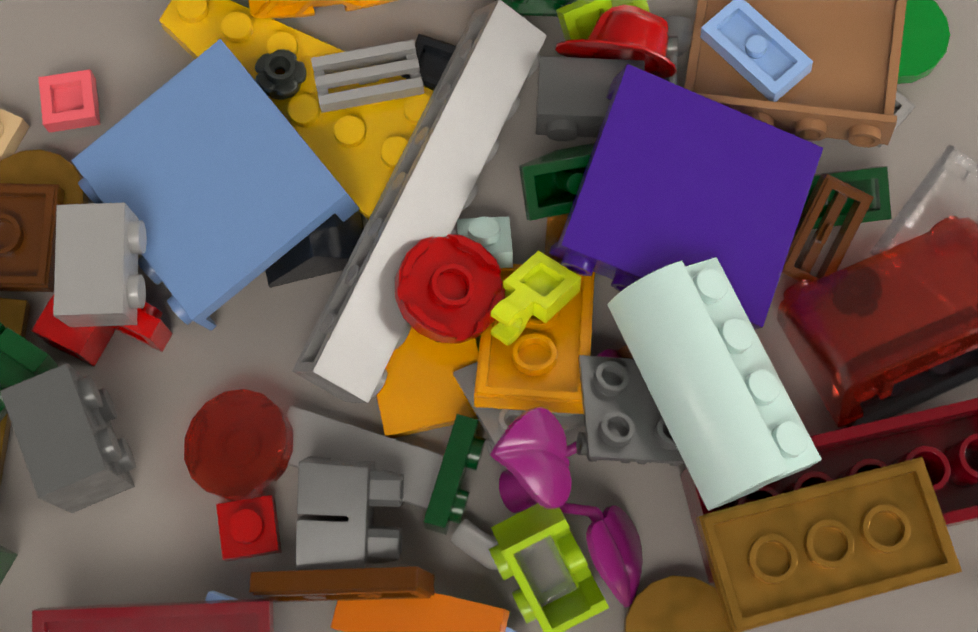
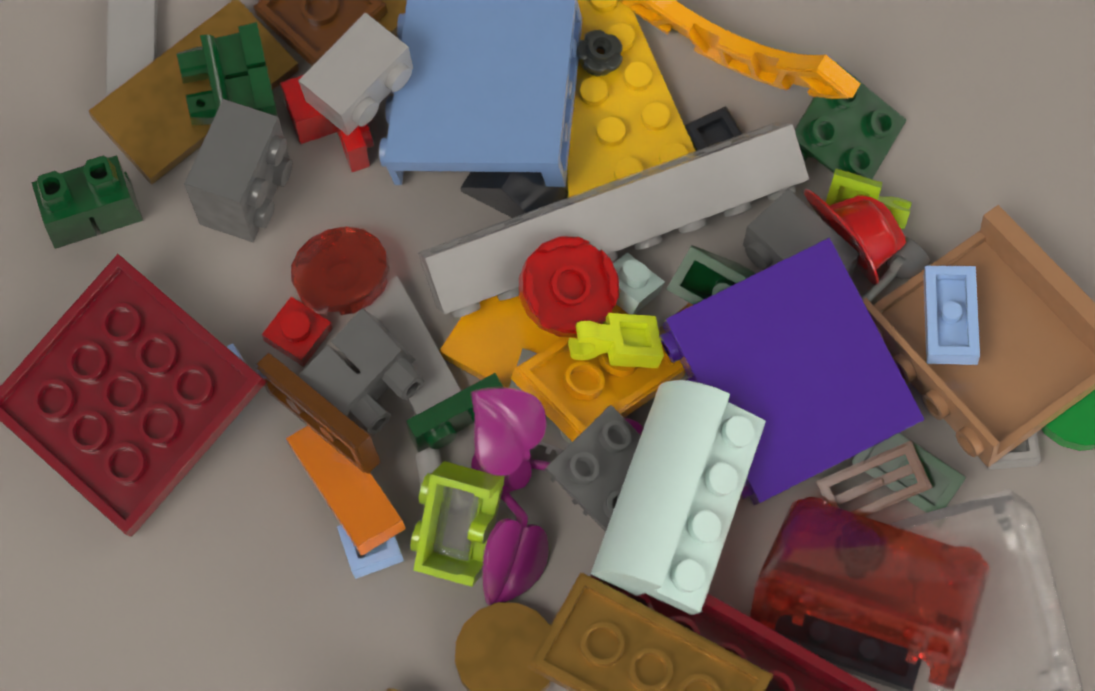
camera: 45 degrees right, 5 degrees down
light grey tile [311,39,424,113] -> none

